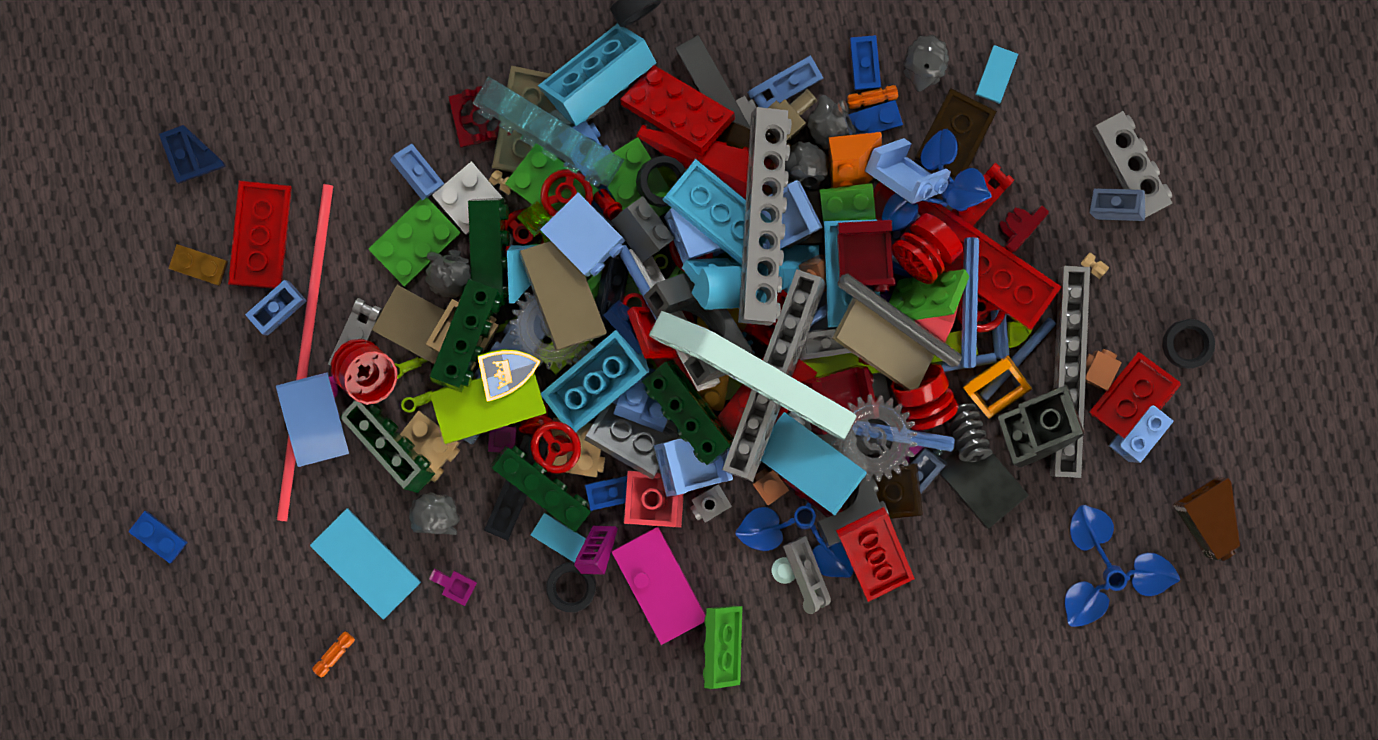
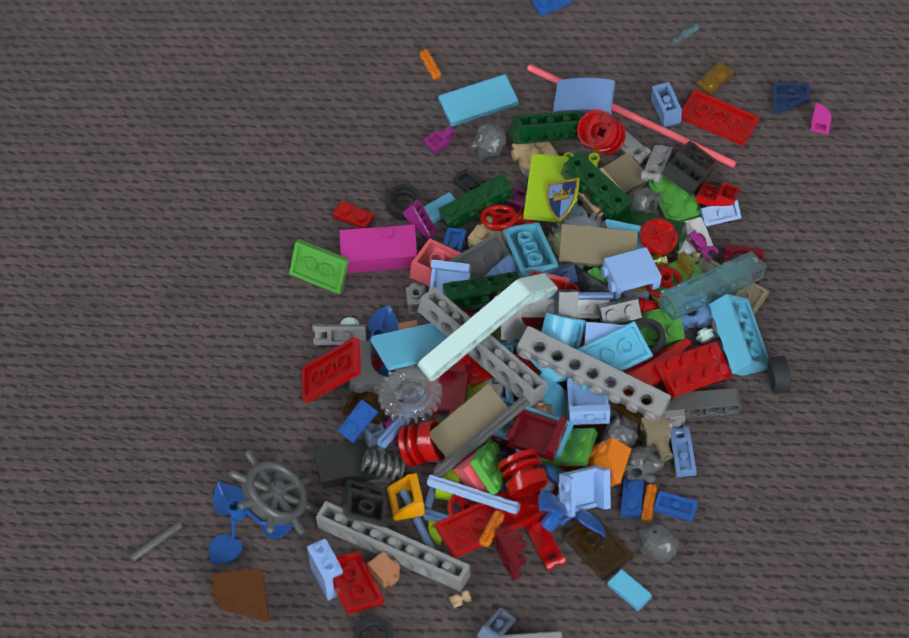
camera: 125 degrees right, 30 degrees down
none -> dark grey bar [129,521,183,562]
none -> dark grey piece [228,450,321,535]
none -> red plate [332,200,374,229]
none -> blue plate [337,400,378,443]
none -> orange axle [479,511,504,547]
none -> red tile [639,218,678,255]
none -> light grey plate [641,145,673,183]
none -> pearl dark grey slope [661,141,720,195]
none -> clear light blue piece [672,23,700,45]
none -> clear orange tile [677,251,695,278]
none -> magenta plate [686,230,719,262]
none -> red slope [695,182,741,206]
none -> light aqua plate [696,327,715,344]
none -> dark pink brick [811,103,831,134]

